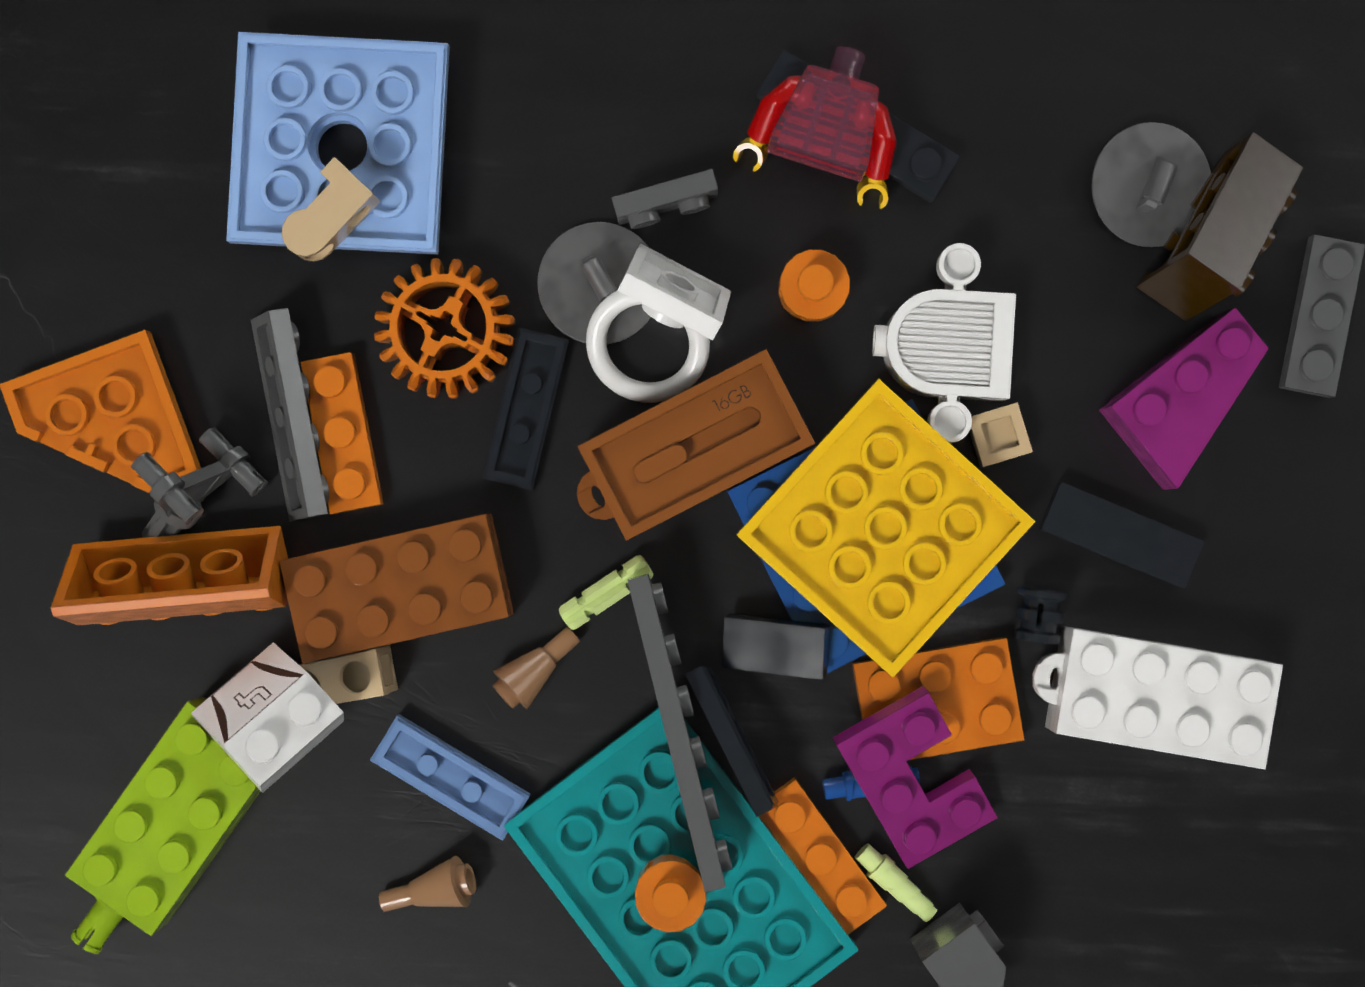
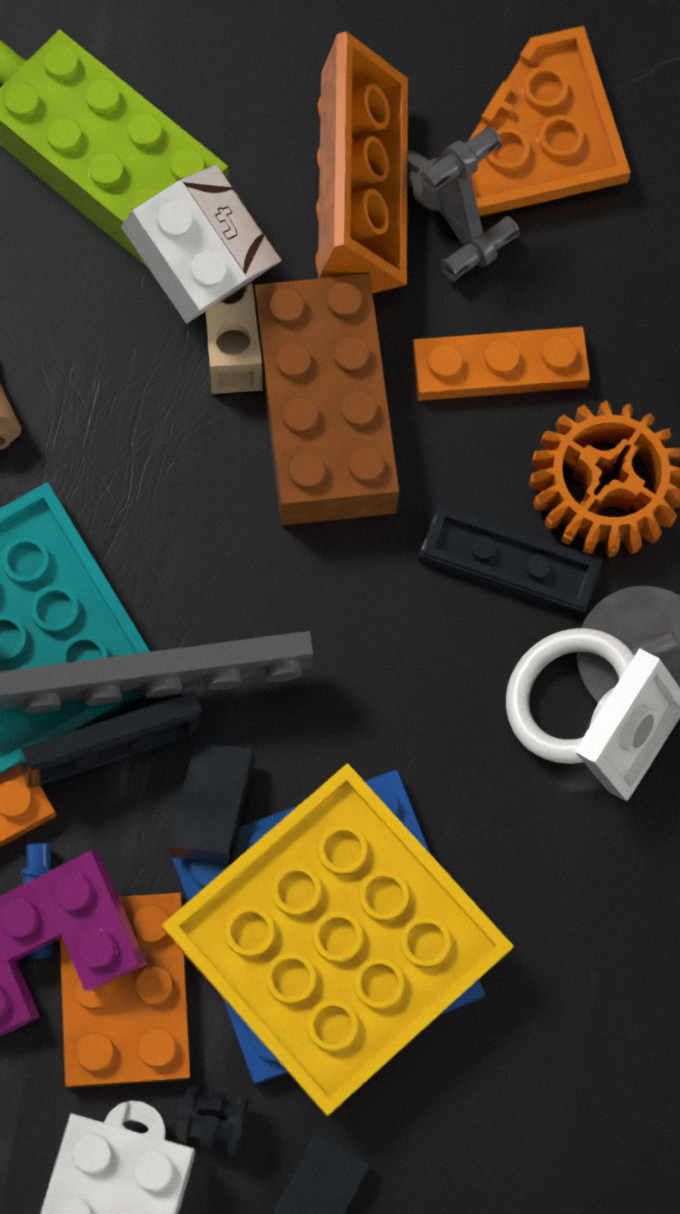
camera: 90 degrees right, 15 degrees down
dark grey plate [251,308,329,522] -> none
medium blue tile [370,714,531,841] -> none
medium nougat cone [492,626,580,710] -> none
yellowish green axle [559,555,653,630] -> none
dark orange piece [577,349,815,541] -> none
orange piece [778,250,850,321] -> none
white piece [872,243,1016,443] -> none
tan plate [969,402,1033,468] -> none

